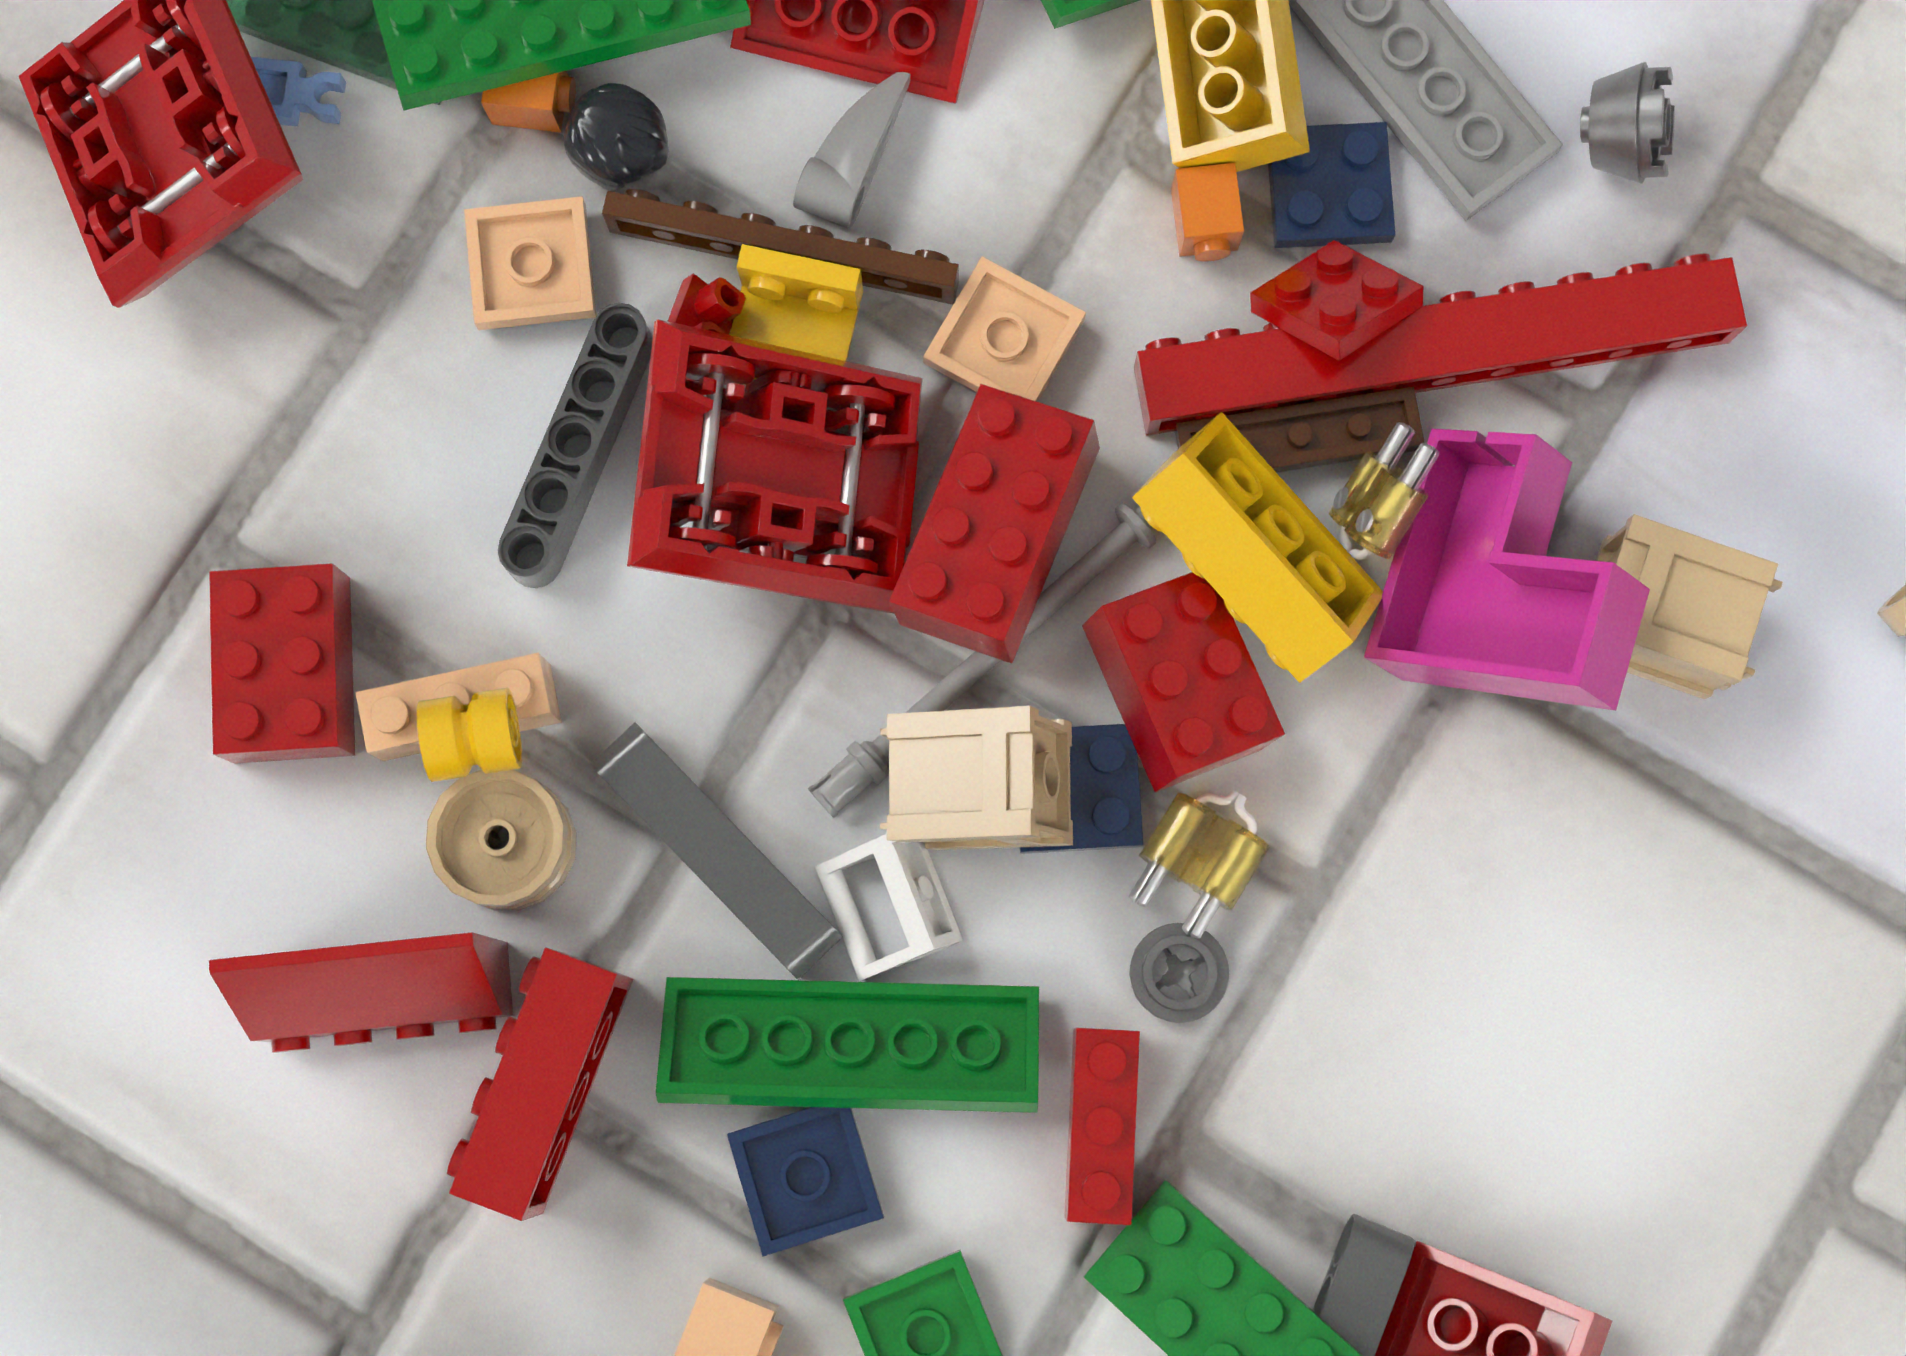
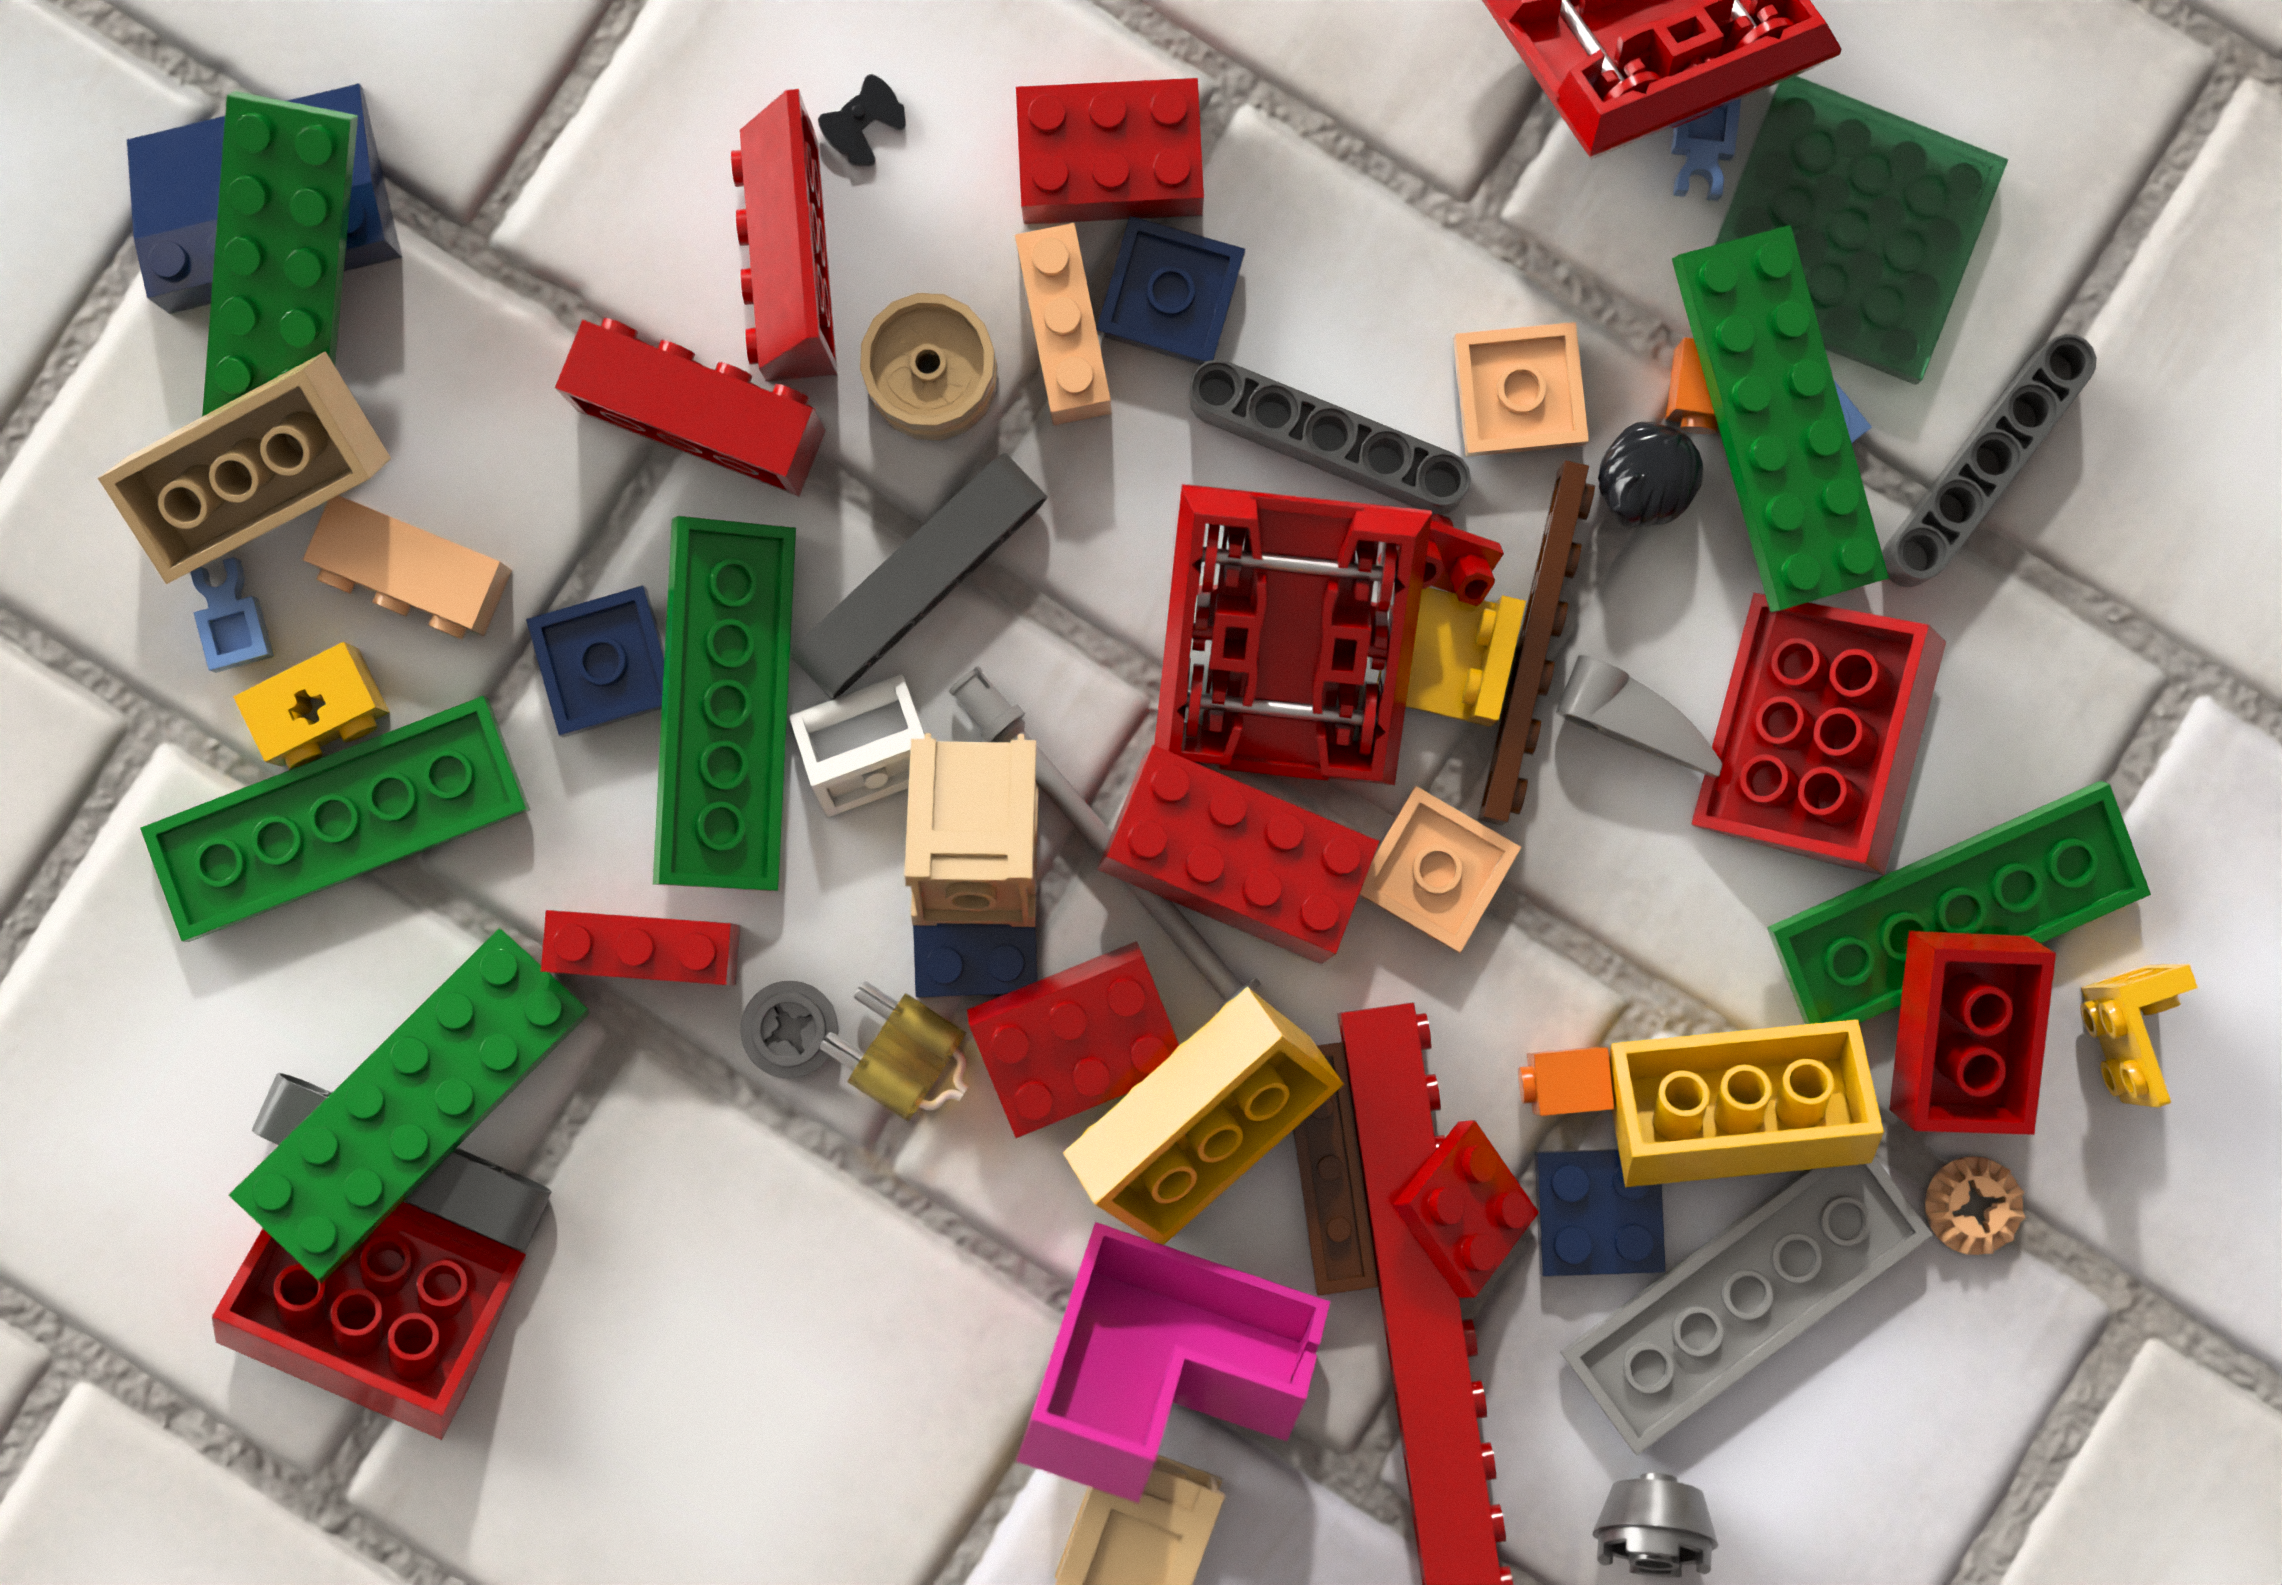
camera: 90 degrees right, 5 degrees up
yellow wheel [417,687,522,782] -> none
clear yellow piece [1328,422,1439,560] -> none
none -> black piece [818,74,906,166]
none -> dark blue plate [1096,216,1246,365]

